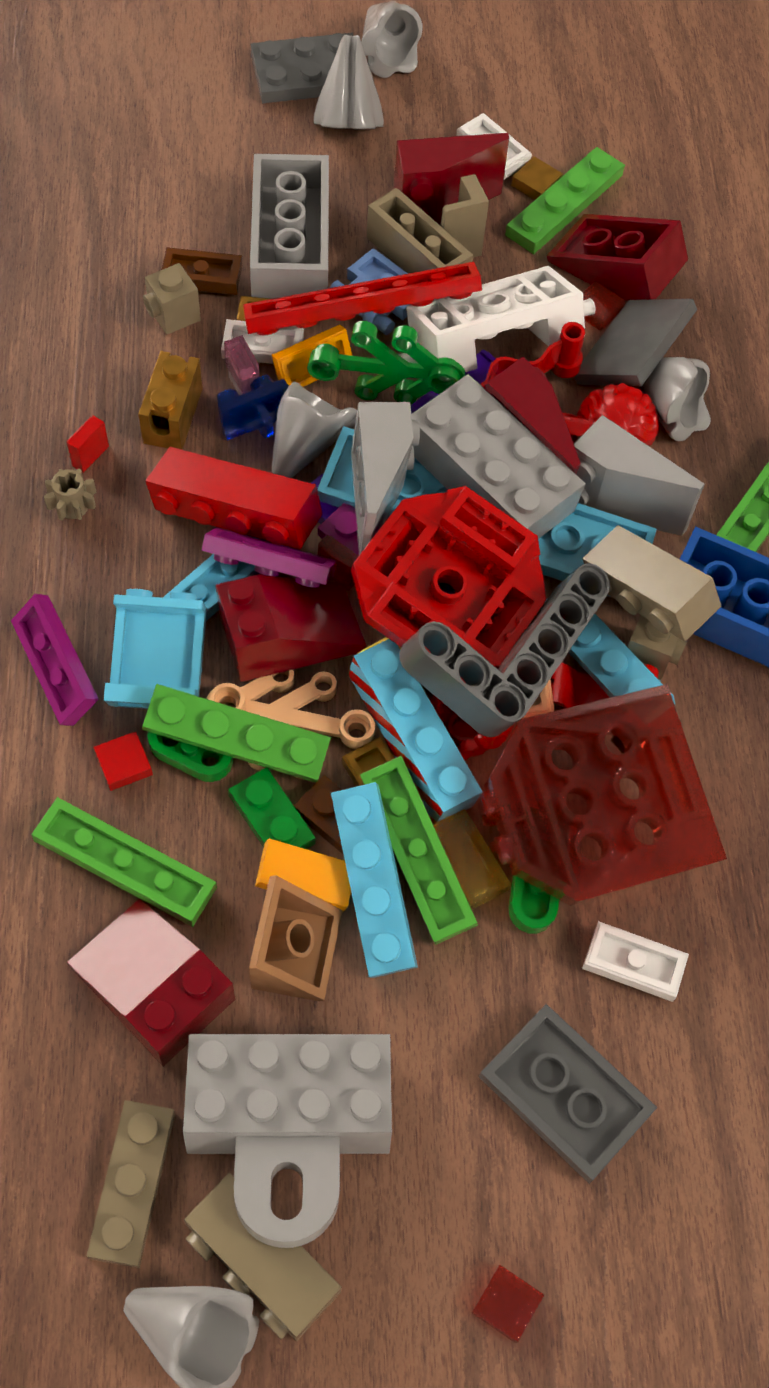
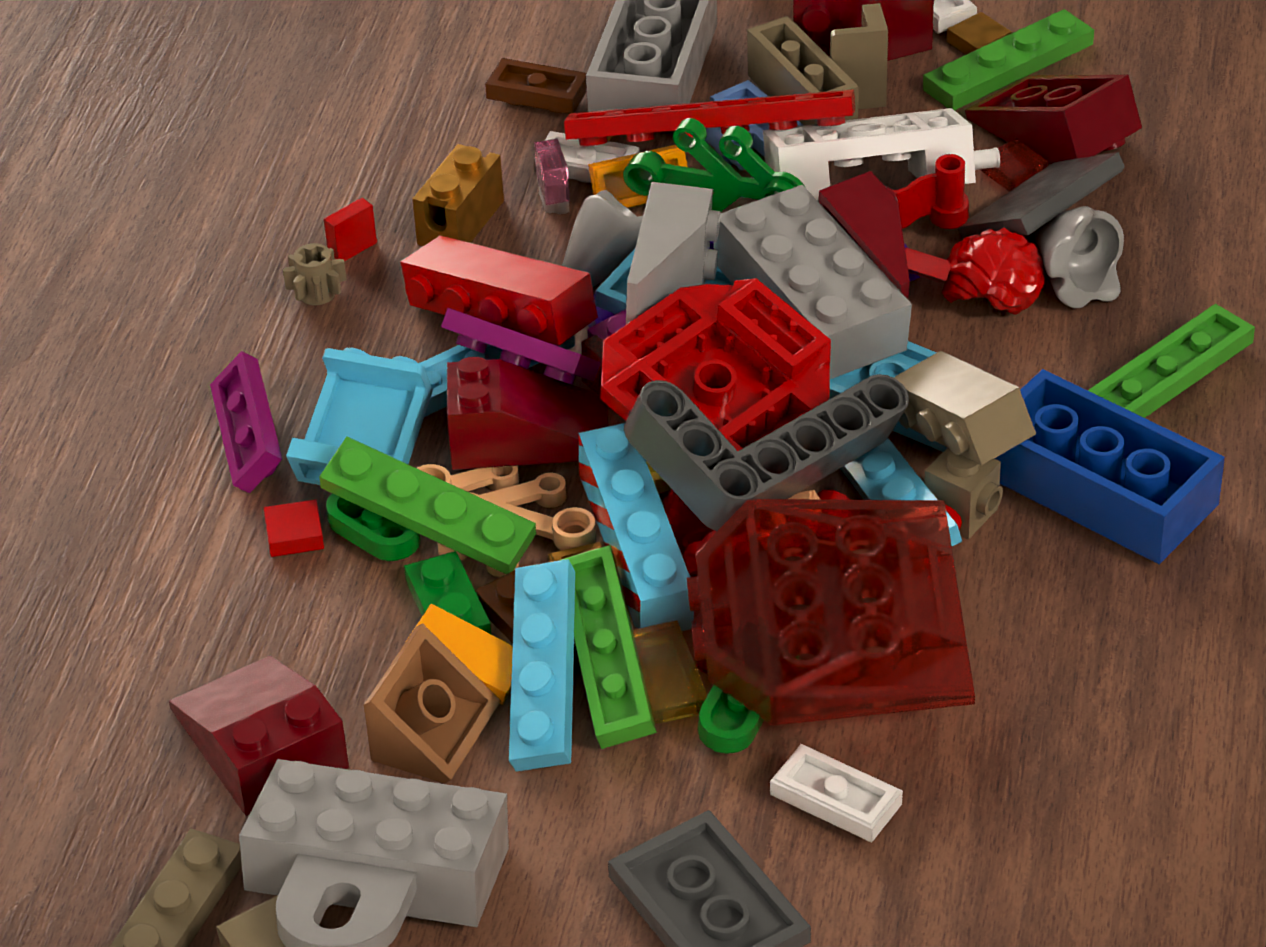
camera: 20 degrees right, 20 degrees down
bright green plate [31,797,217,927] -> none
dark tan brick [143,263,201,335] -> none
clear blue hips [216,374,289,440] -> none
light grey slope [574,415,705,536] -> none

